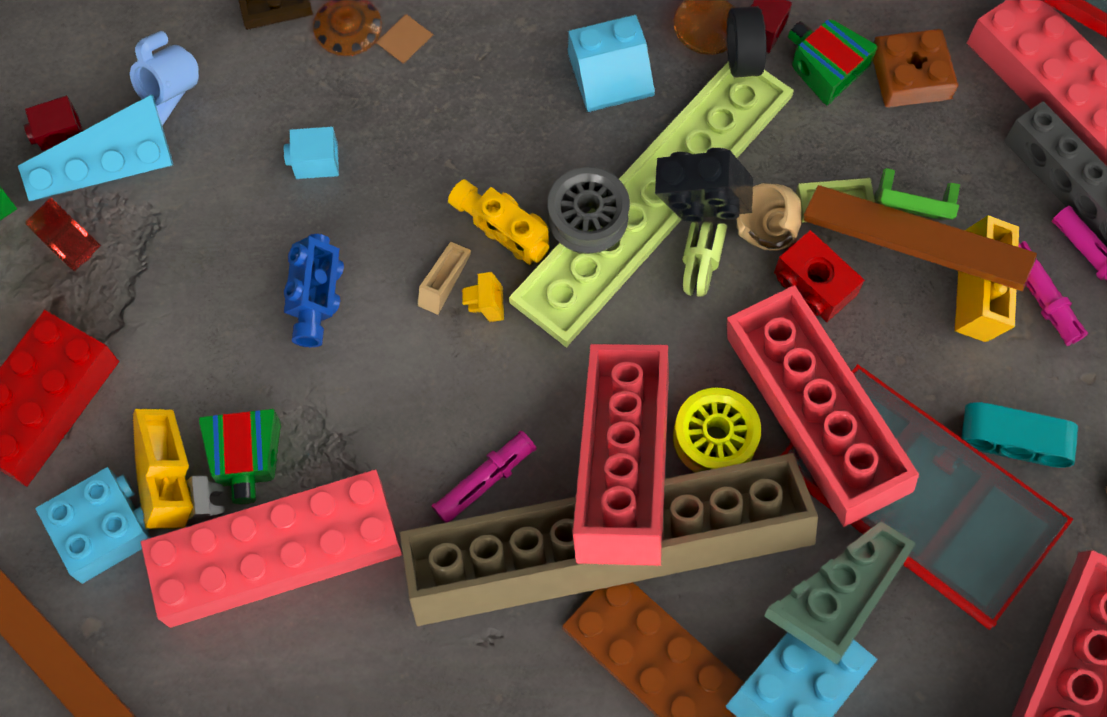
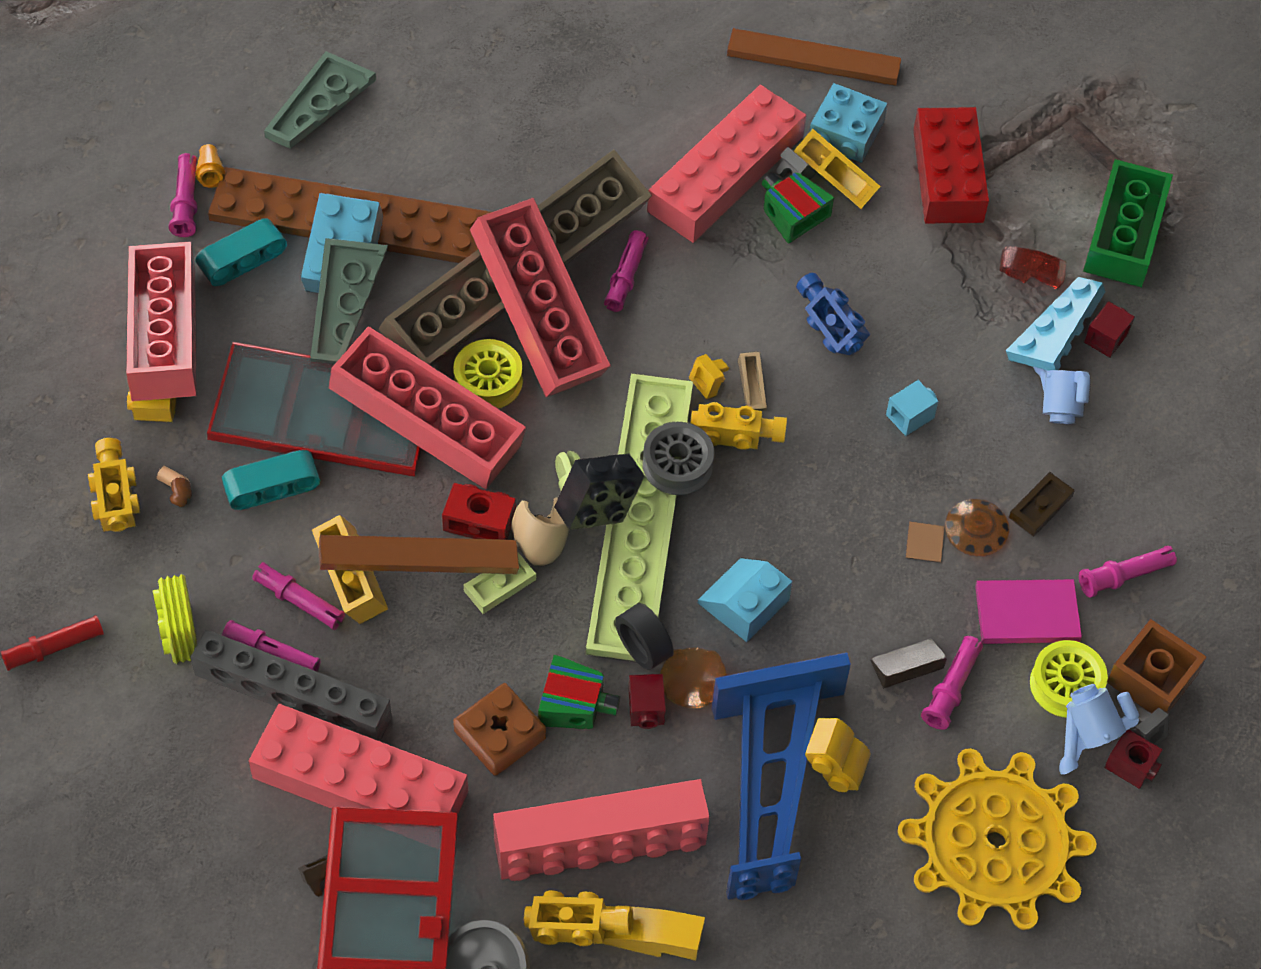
camera: 145 degrees right, 10 degrees down
bright green piece [874,168,960,220] -> none

